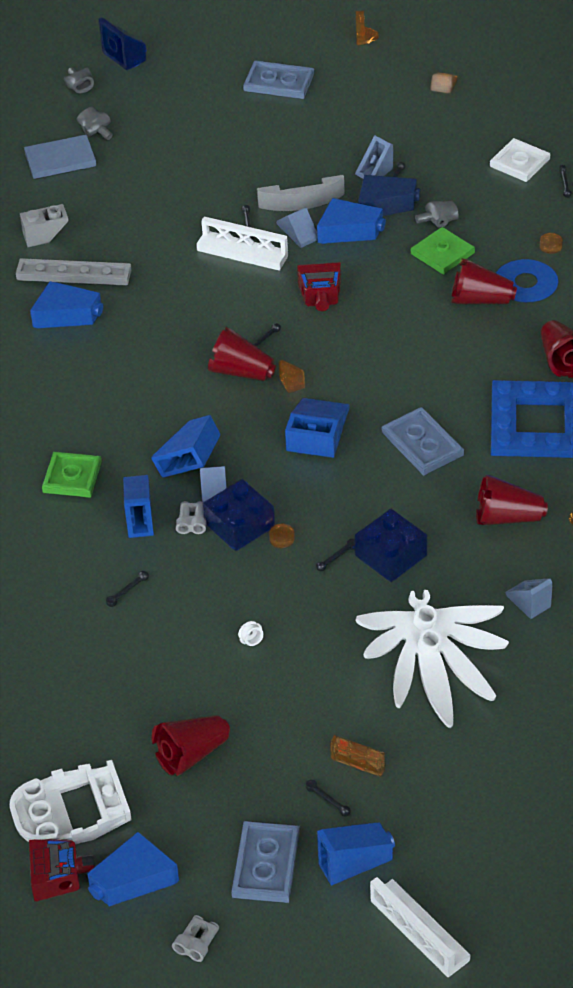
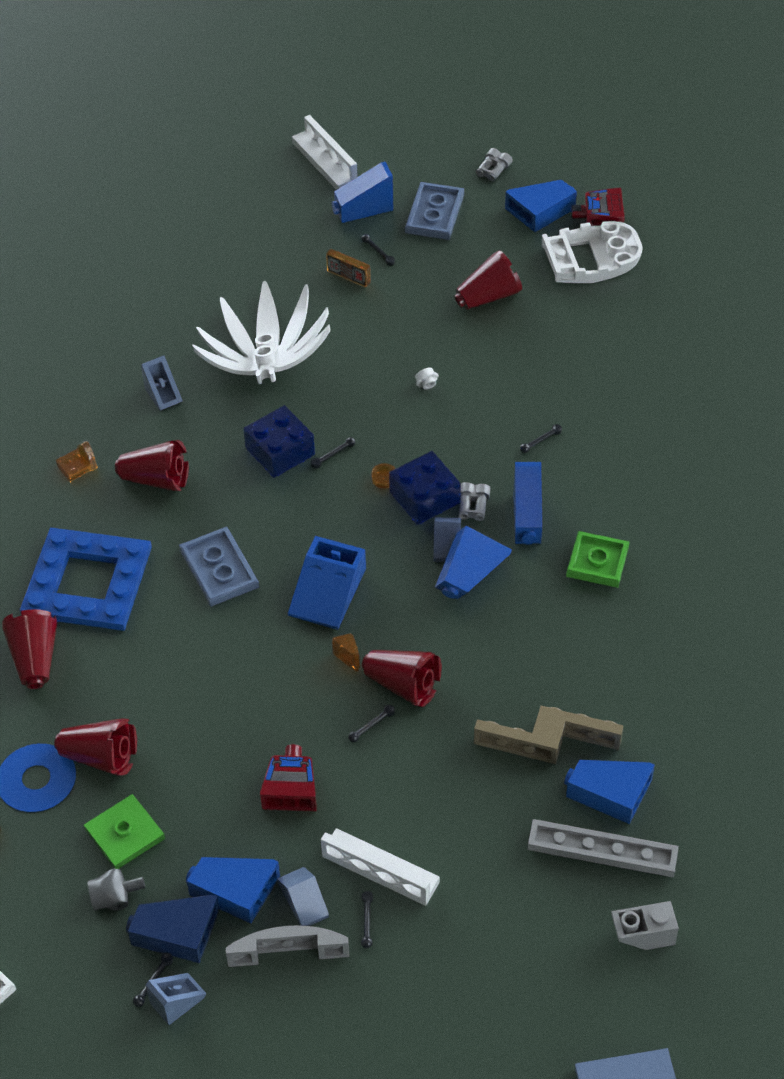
camera: 175 degrees left, 5 degrees up
none -> dark tan bracket [474,706,624,764]

